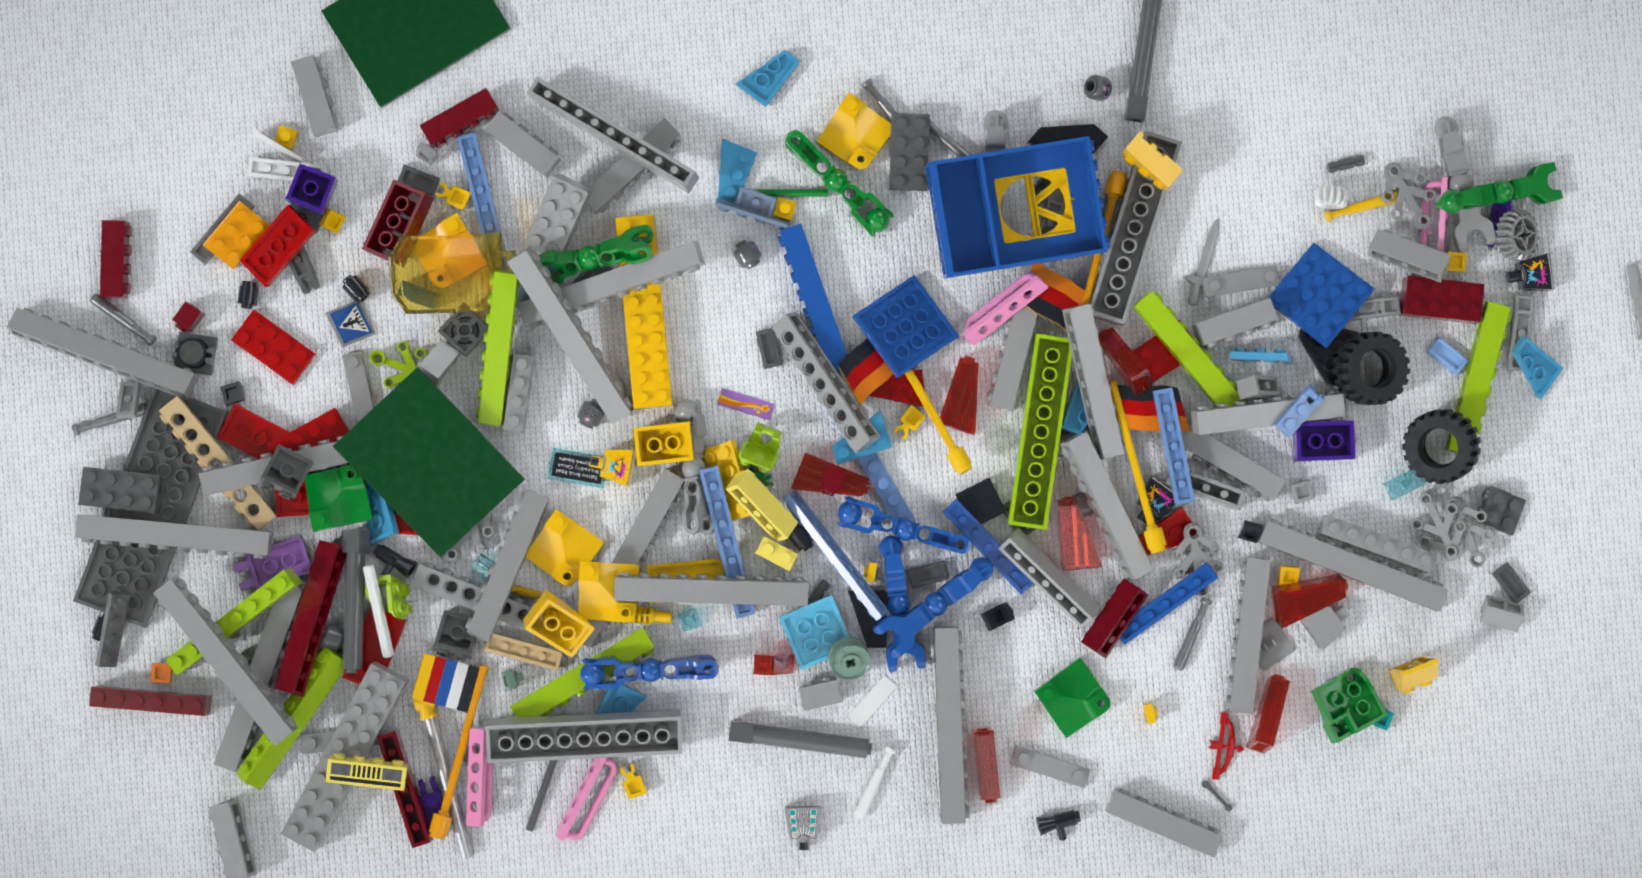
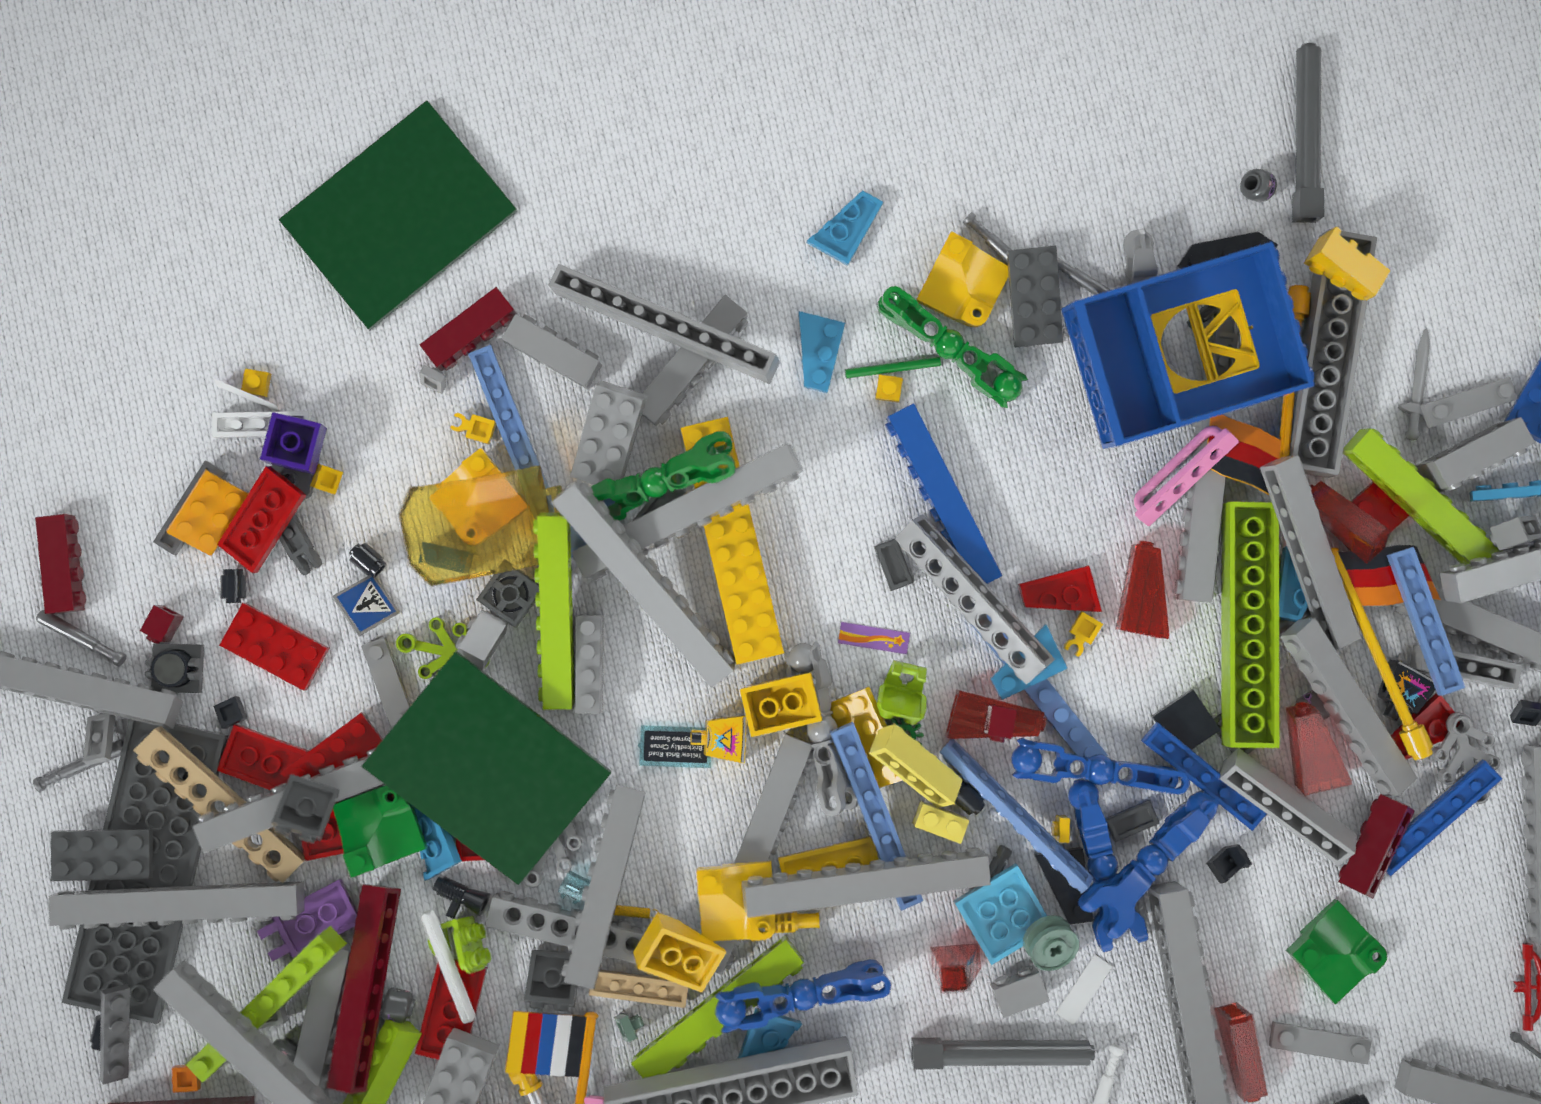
camera: 10 degrees left, 0 degrees up
light grey brick [291,55,340,137] -> none
dark grey brick [342,529,370,673] -> none
dark red brick [362,179,434,268] -> none
dark grey tile [398,165,440,196] -> none
yellow slope [526,509,605,586] -> none
dark grey head [577,399,605,429] -> none
clear light blue tile [678,608,702,632] -> none
sand blue bracket [715,186,789,229] -> none
dark grey head [733,240,762,269] -> none
flag [838,338,973,475] -> none
blue plate [852,275,959,379] -> none
yellow plate [1142,703,1158,724] -> none
flat silver piece [1173,597,1212,671] -> none

